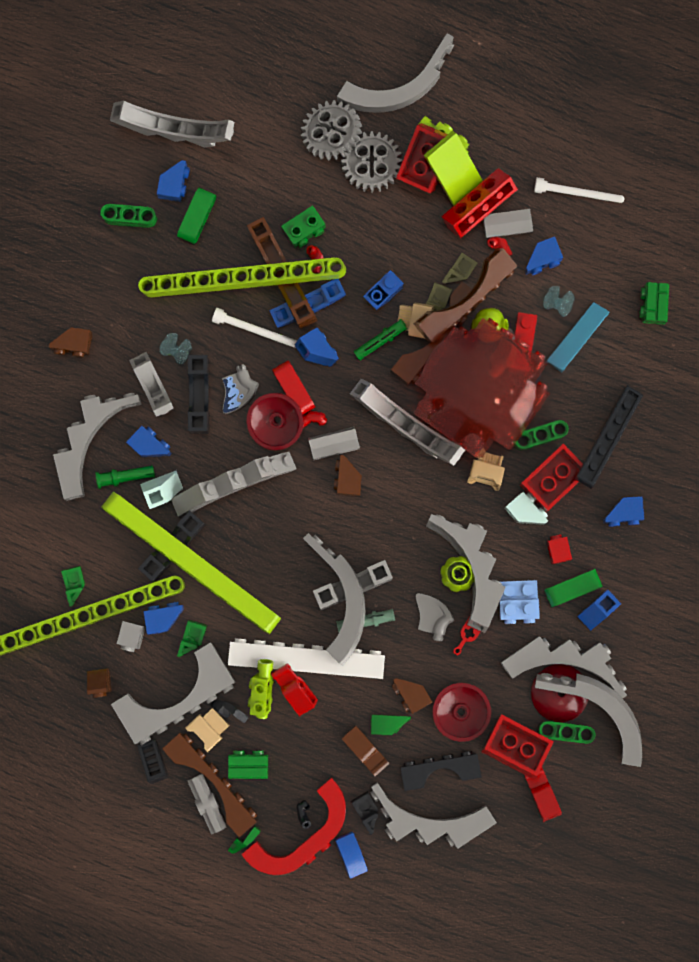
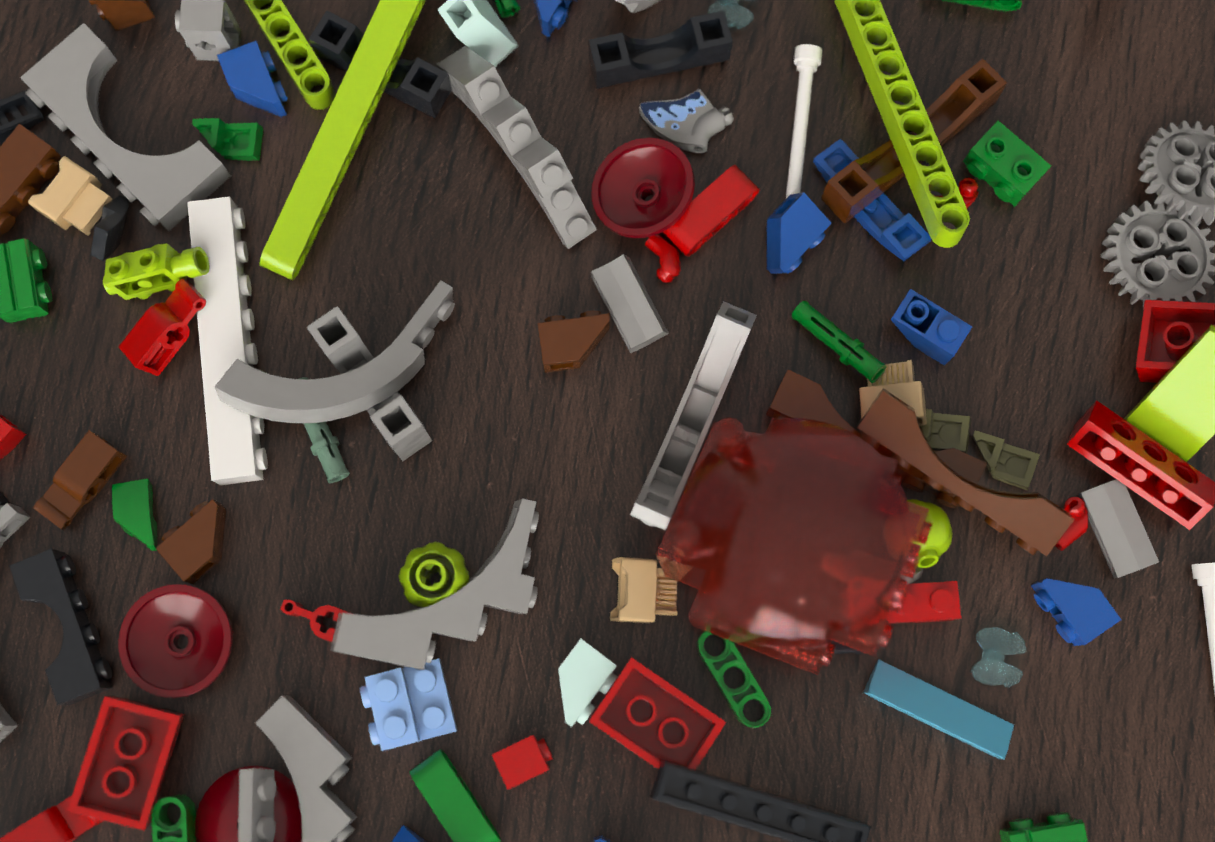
camera: 75 degrees right, 5 degrees down
light grey arm [416,593,455,641] -> none

